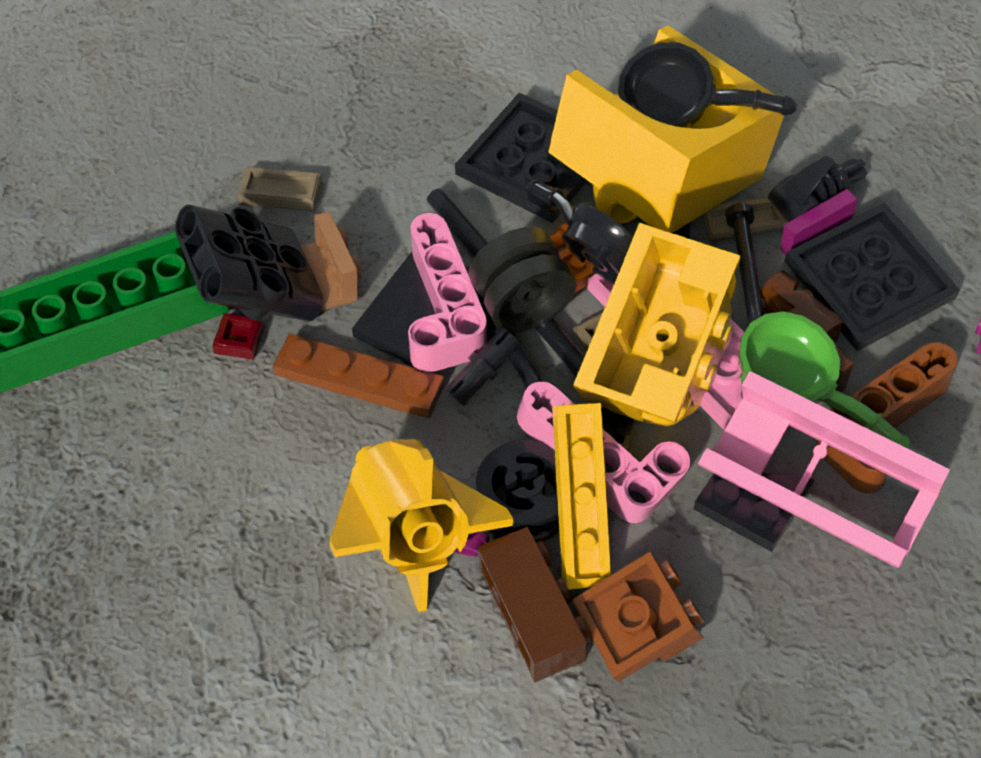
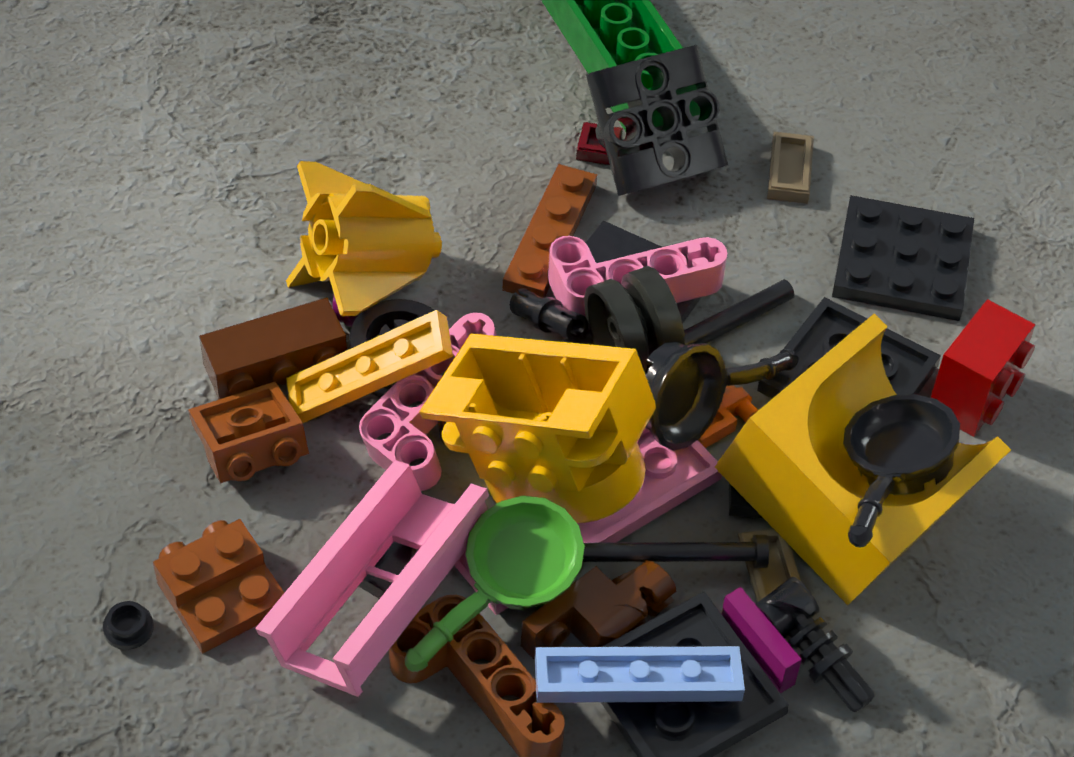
camera: 85 degrees right, 5 degrees down
medium nougat bracket [301,211,362,311] -> none
none -> black plate [103,601,154,650]
none -> dark orange plate [153,519,284,654]
none -> light blue plate [535,646,745,703]
none -> black plate [832,195,975,321]
none -> red brick [931,299,1036,437]

